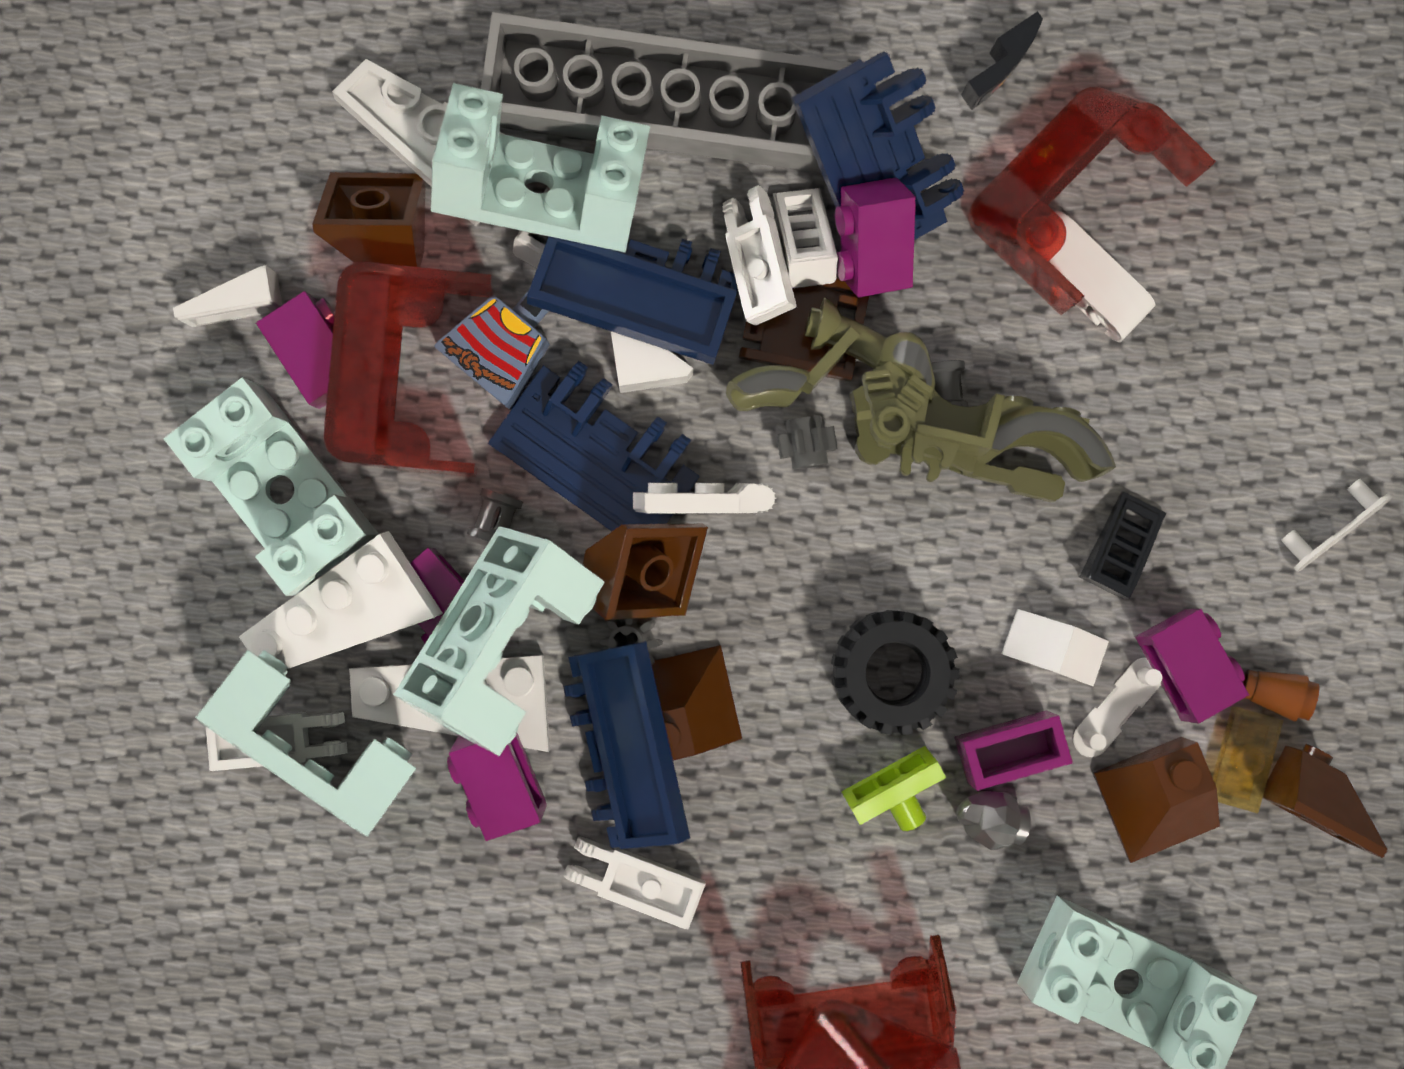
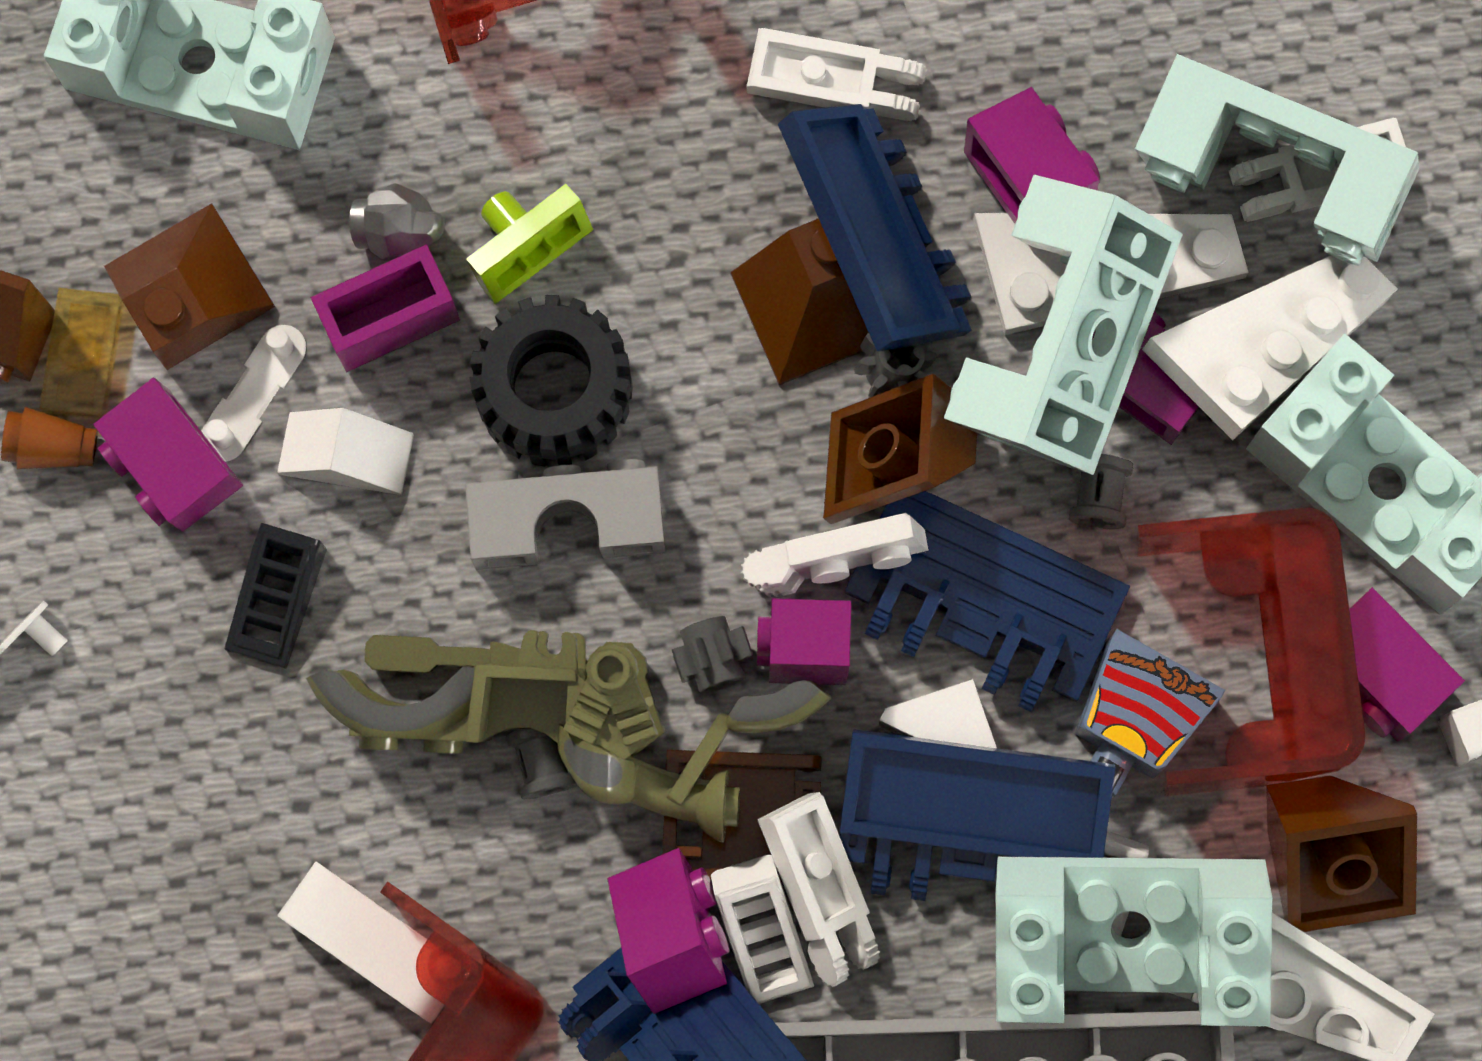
camera: 170 degrees right, 10 degrees down
none -> light grey arch [465,459,666,570]
none -> magenta brick [757,598,851,685]

